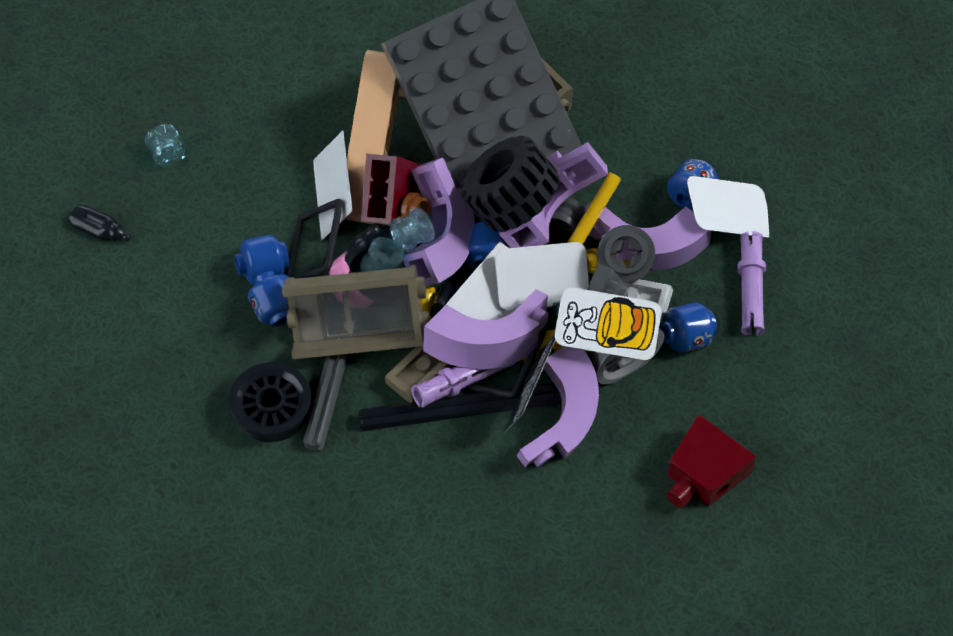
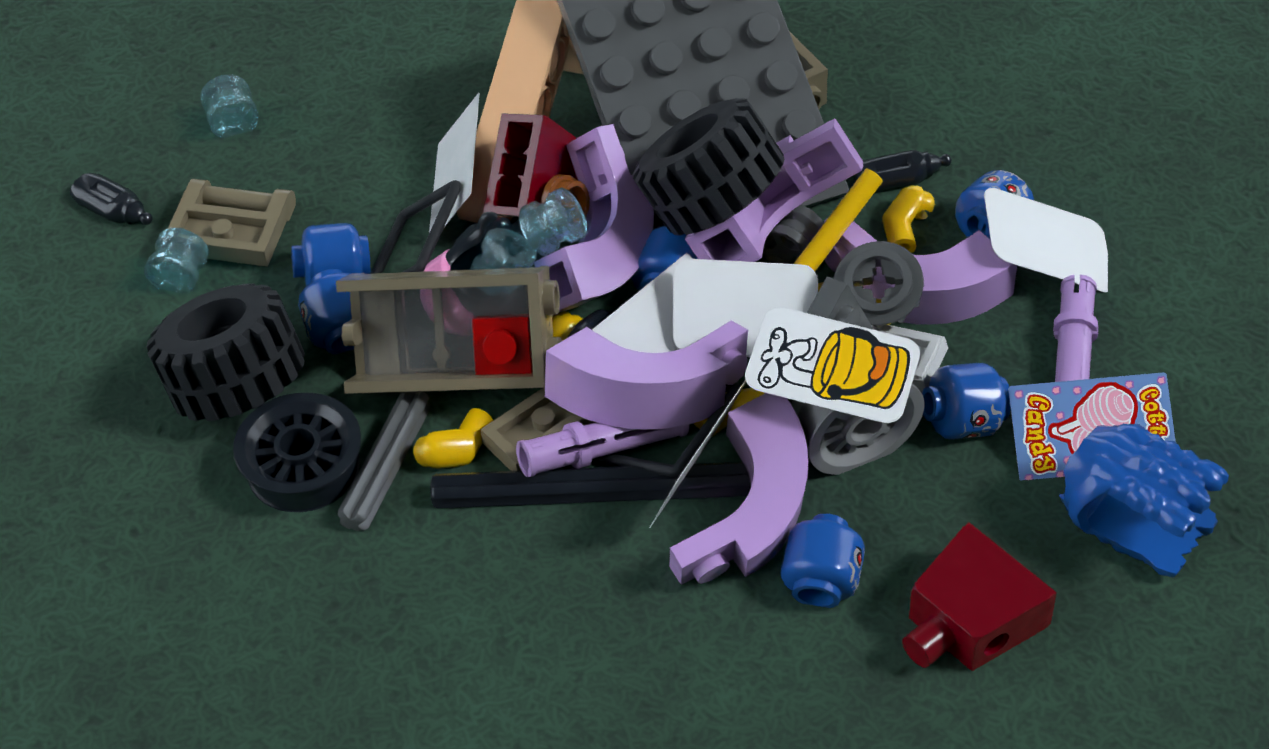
camera: 10 degrees right, 10 degrees down
none -> clear light blue wheel [144,227,209,293]
none -> black tyre [146,283,305,421]
none -> dark tan plate [163,178,296,266]
none -> yellow arm [413,408,493,469]
none -> red plate [472,314,533,375]
none -> blue head [780,514,865,608]
none -> black piece [853,150,952,193]
none -> yellow arm [882,185,935,253]
none -> sticker [1008,372,1176,481]
none -> blue piece [1059,424,1229,578]

